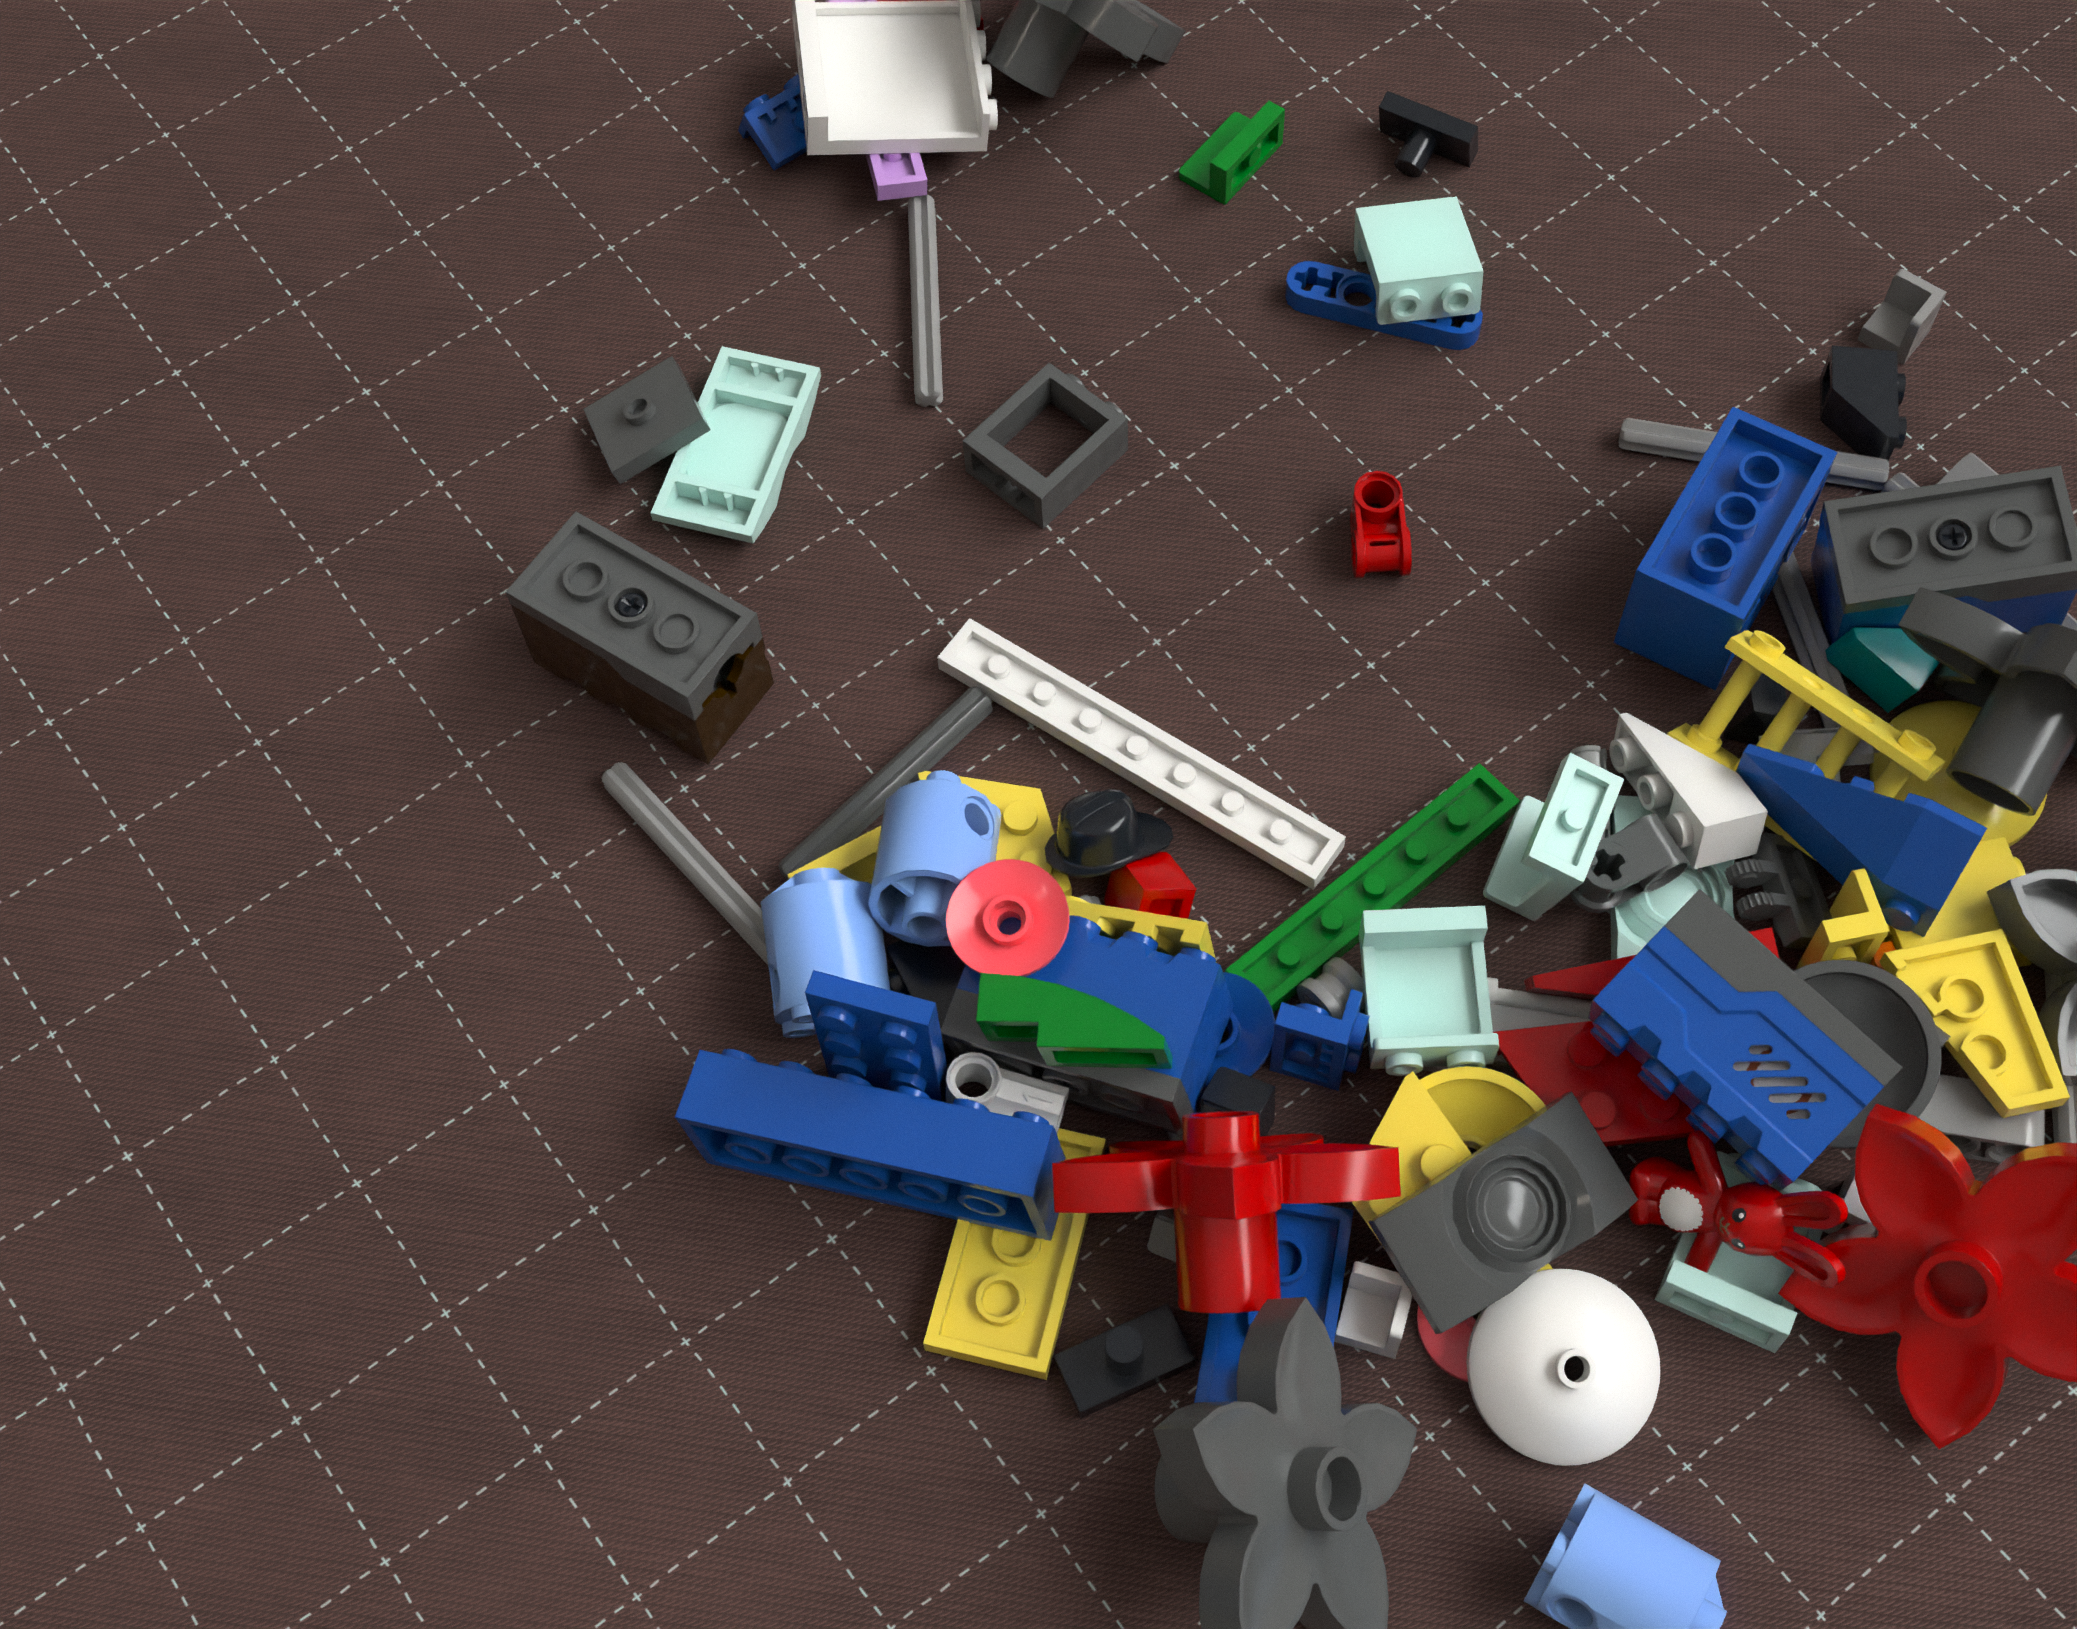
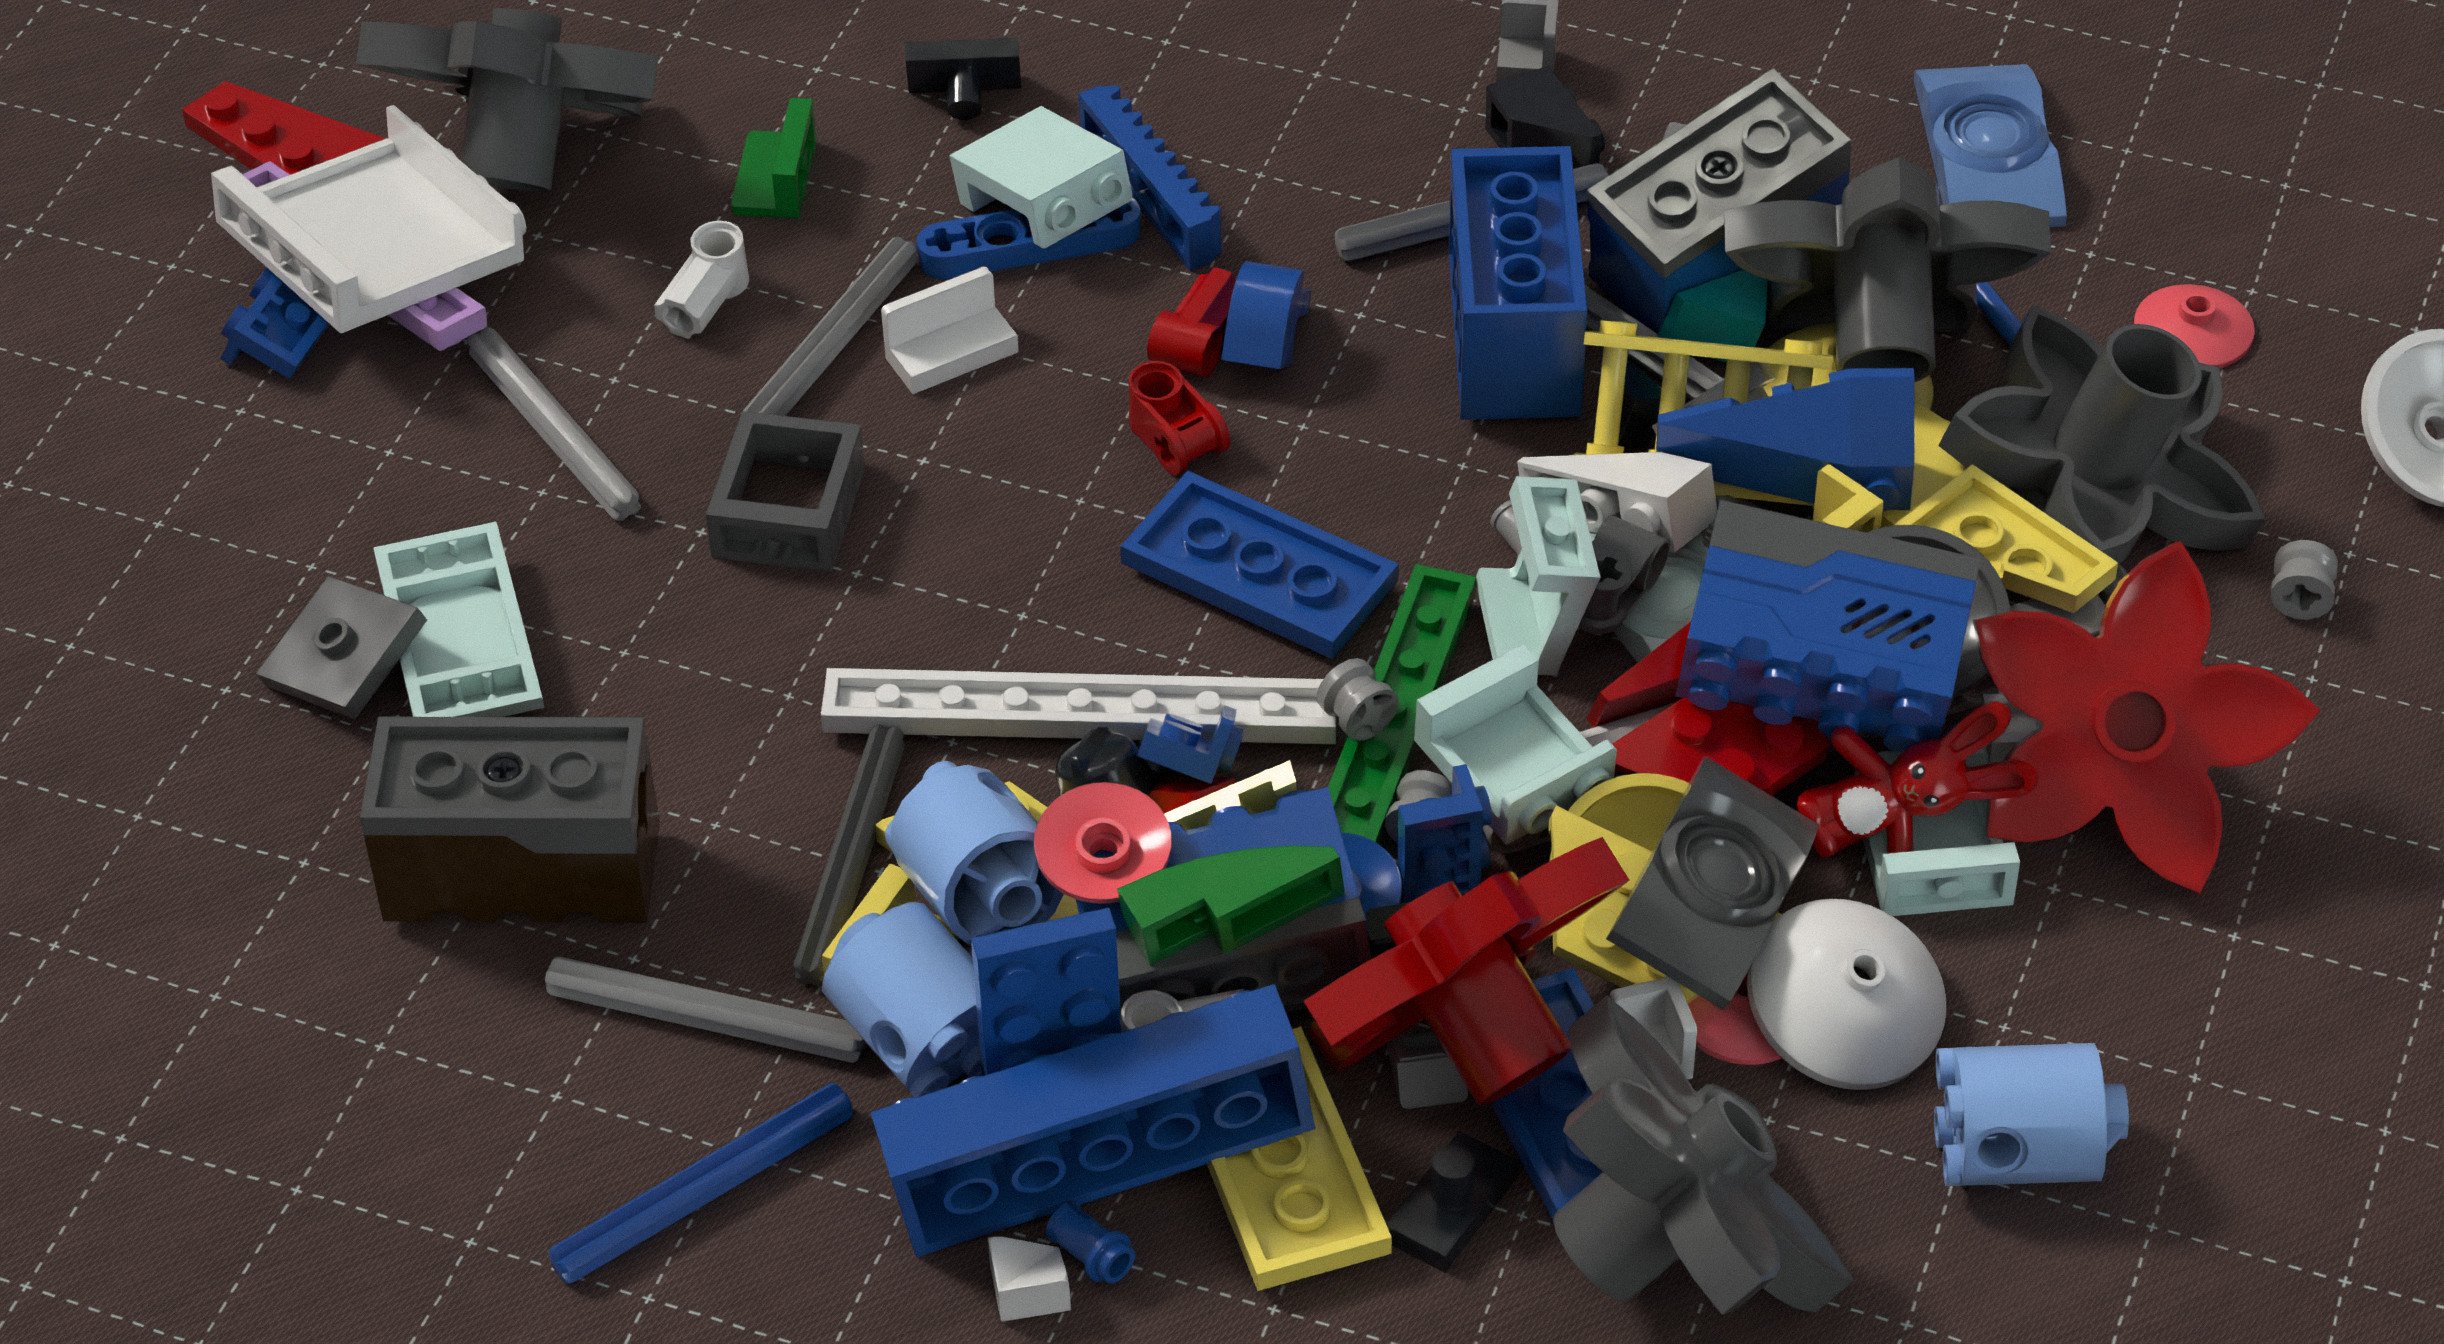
camera: 35 degrees left, 15 degrees down
none -> blue axle [548,1083,853,1284]
none -> white piece [654,220,749,339]
none -> light grey axle [740,236,918,416]
none -> white panel [881,267,1019,394]
none -> white slope [988,1237,1071,1322]
none -> blue pin [1046,1202,1135,1284]
none -> blue gear [1078,85,1221,271]
none -> blue plate [1120,471,1399,659]
none -> blue bracket [1137,705,1244,784]
none -> red piece [1147,267,1236,378]
none -> blue brick [1222,261,1312,369]
none -> light grey wheel [1317,658,1399,741]

